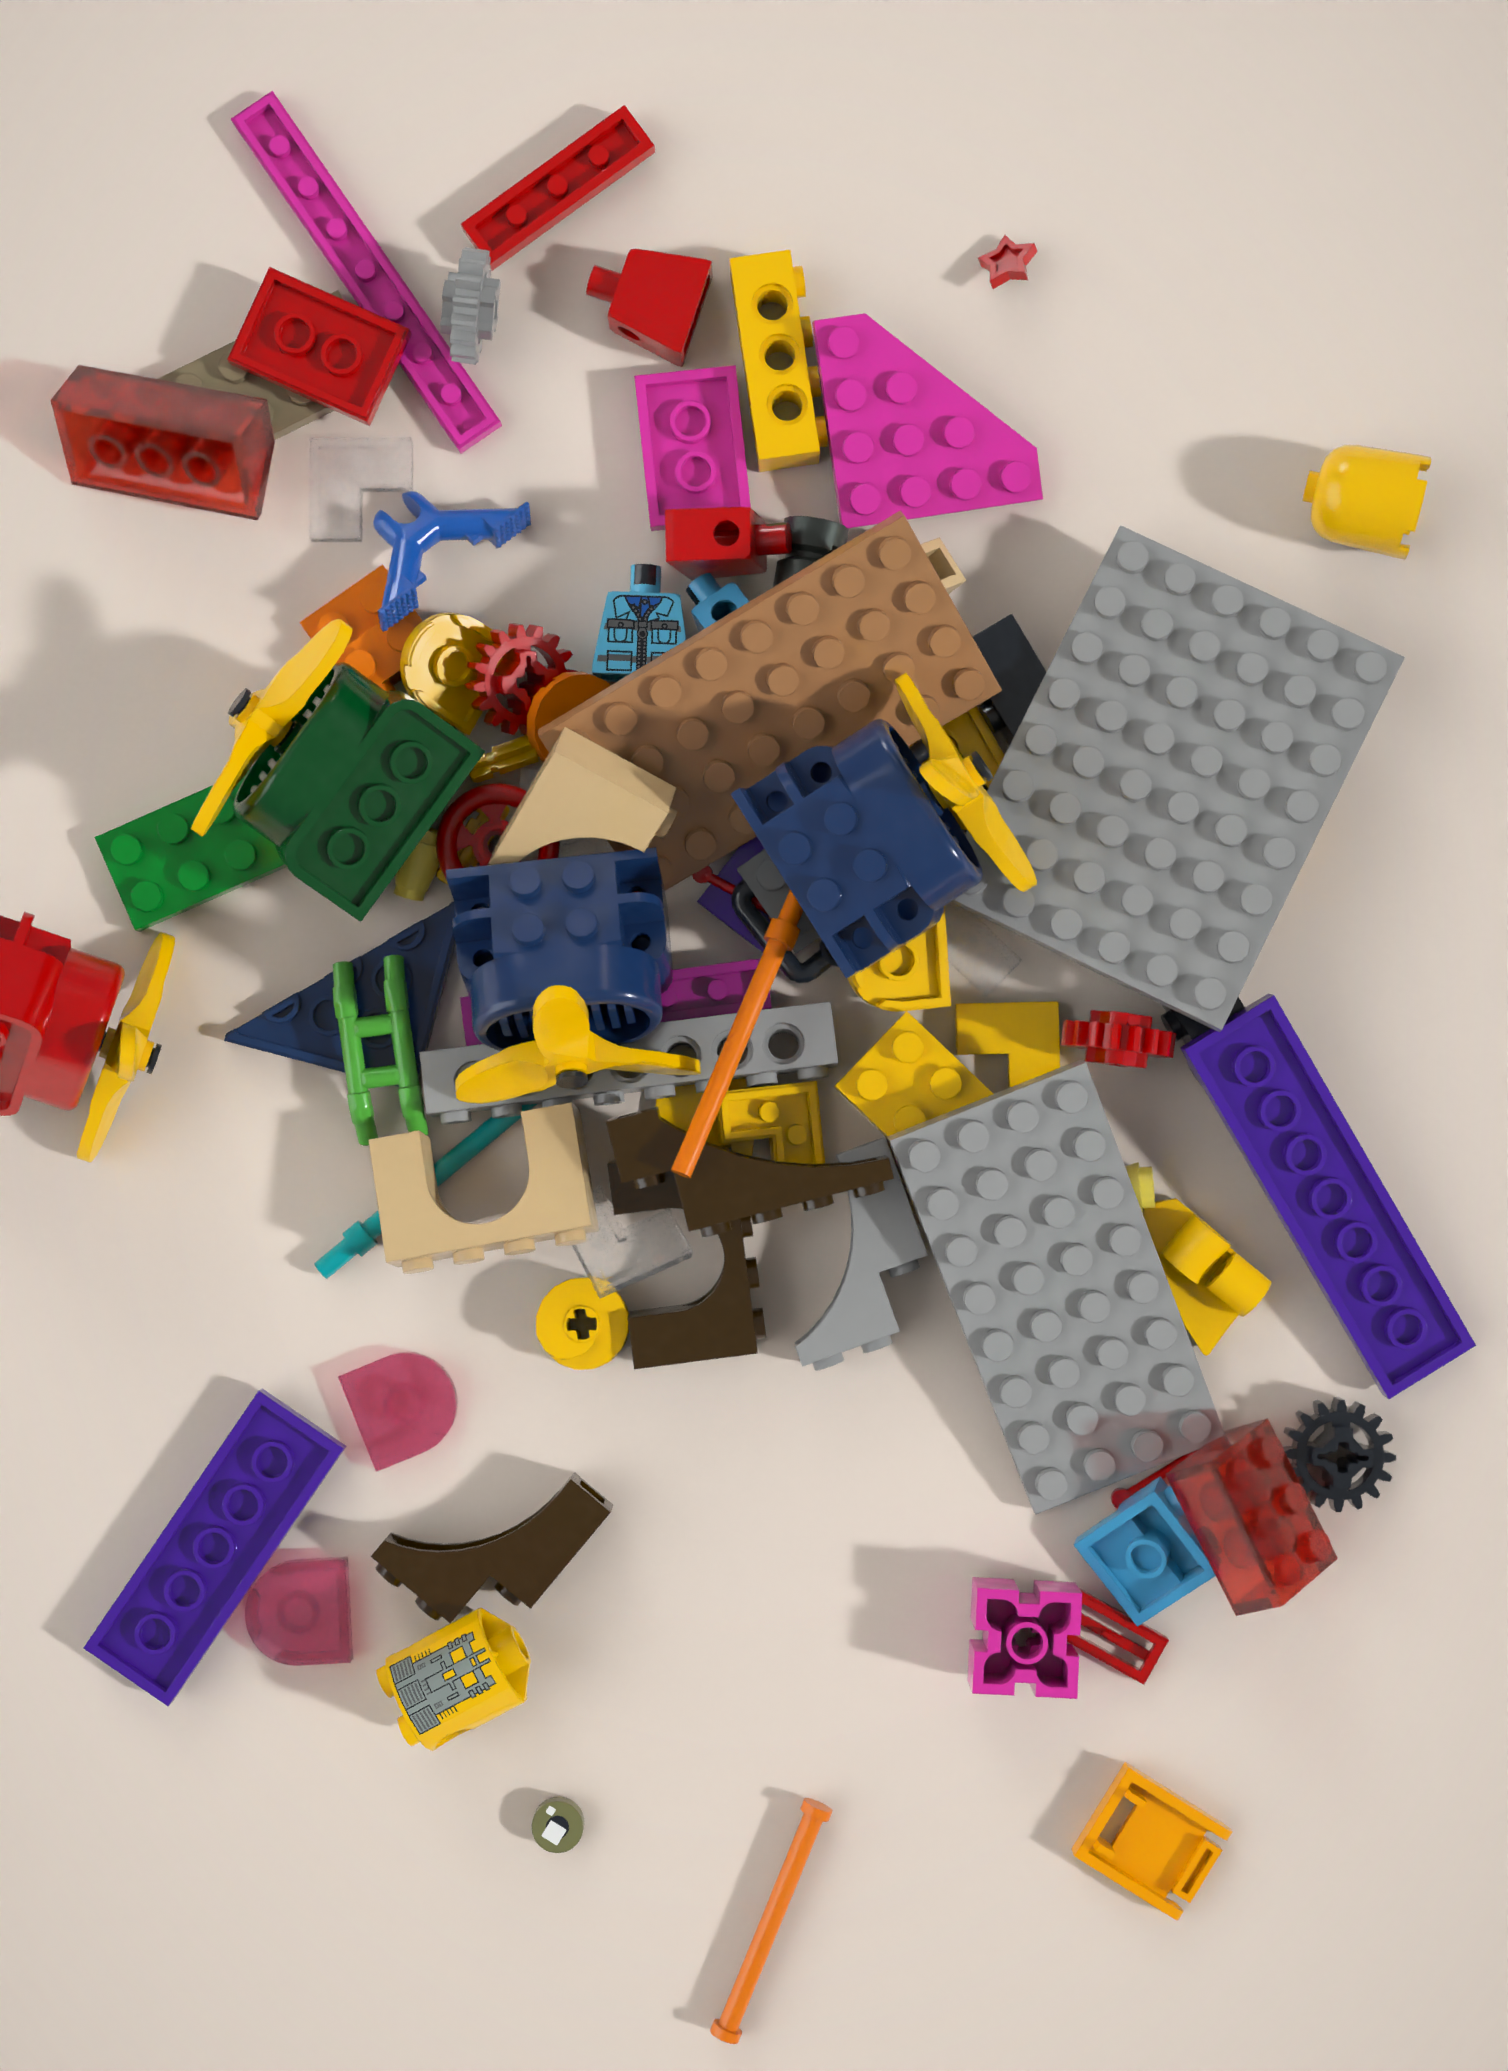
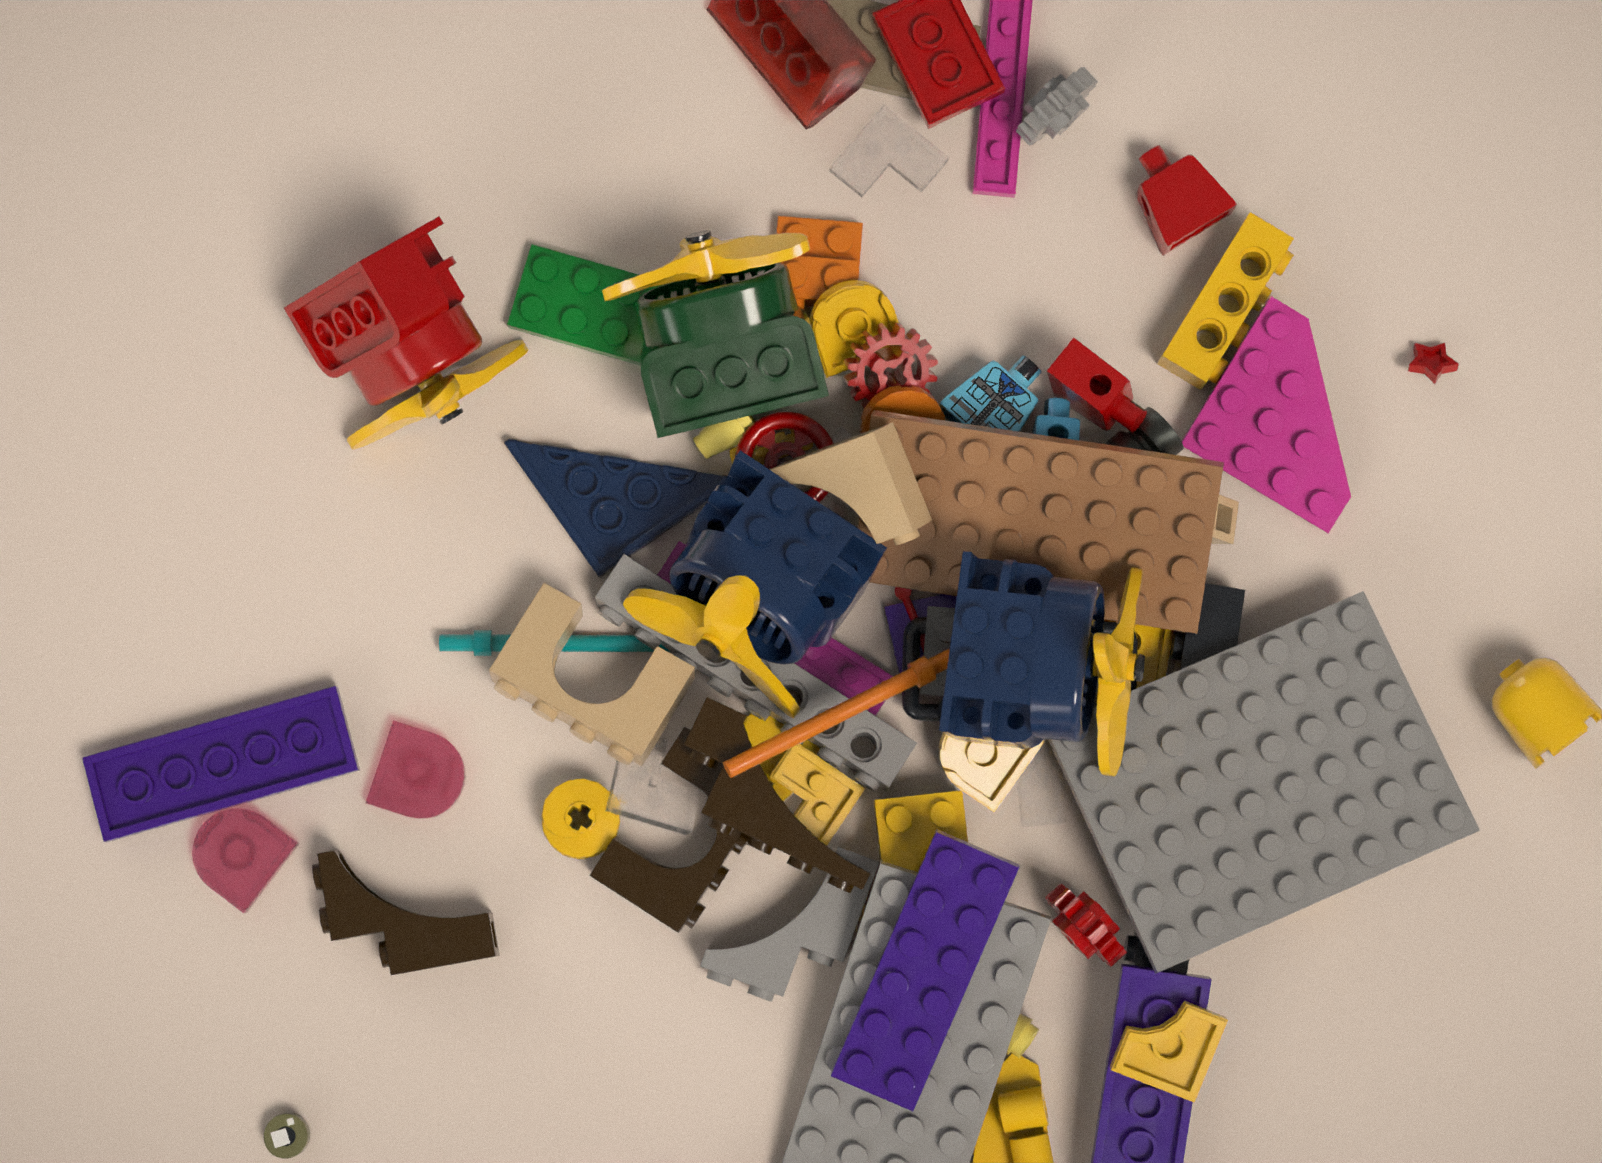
camera: 35 degrees right, 5 degrees down
bright green piece [333,955,429,1146] -> none
blue piece [373,491,531,632] -> none
yellow cylinder [376,1607,531,1751] -> none
red plate [460,105,655,271] -> none
yellow axle [469,735,539,783] -> none
dark pink plate [634,365,751,531] -> none
yellow tile [955,1001,1060,1088] -> none
none -> dark purple plate [831,829,1020,1112]
none -> yellow tile [1110,1001,1228,1103]

